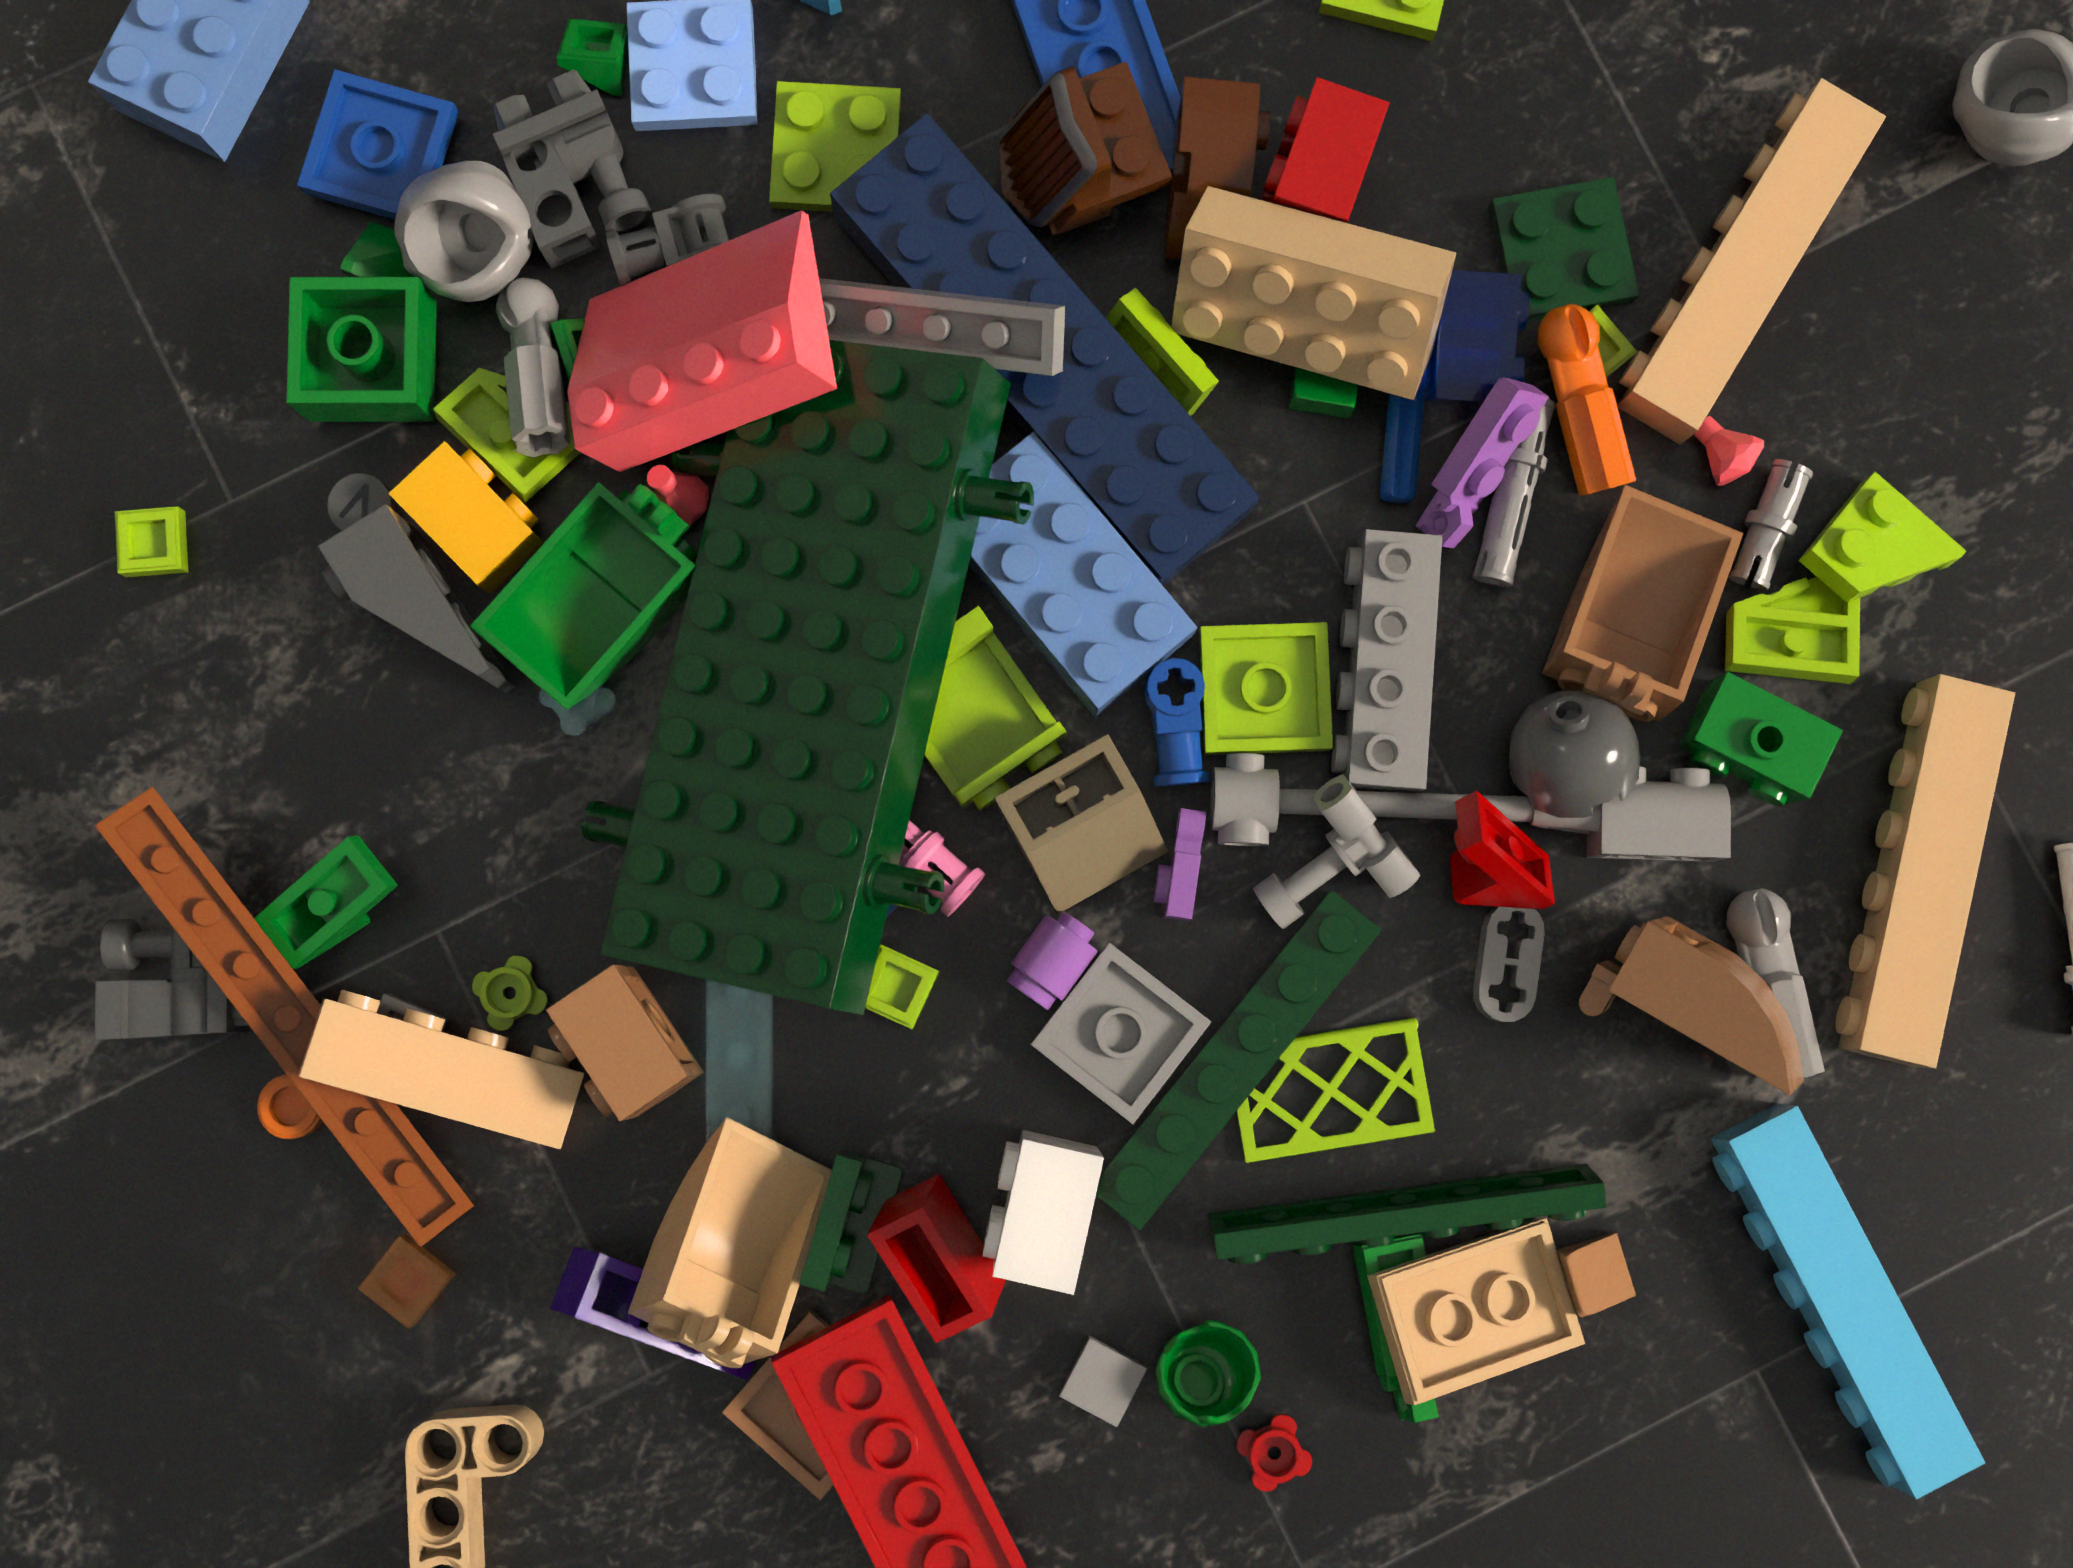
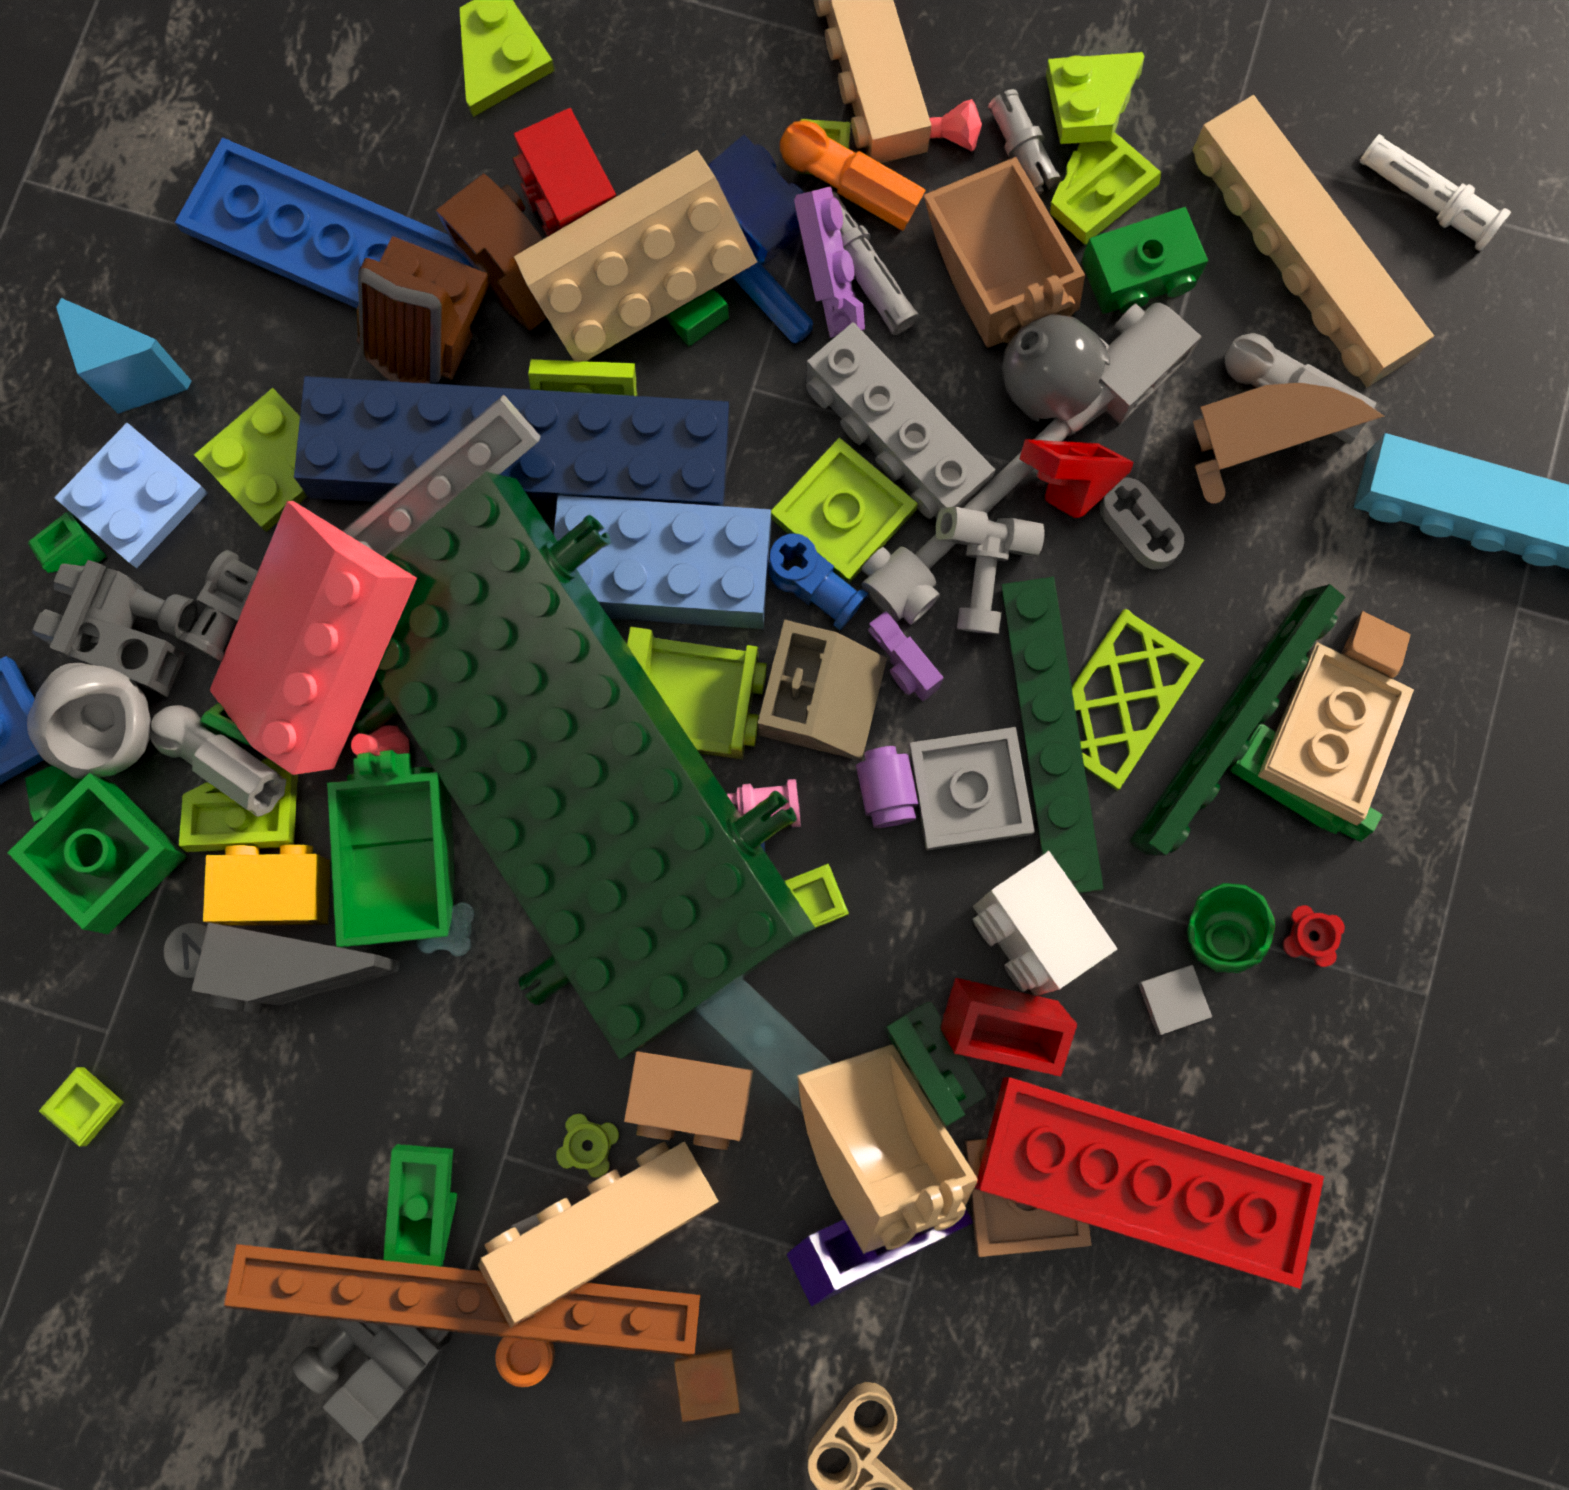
camera: 40 degrees left, 5 degrees down
dark green plate [1488,177,1640,325] -> none

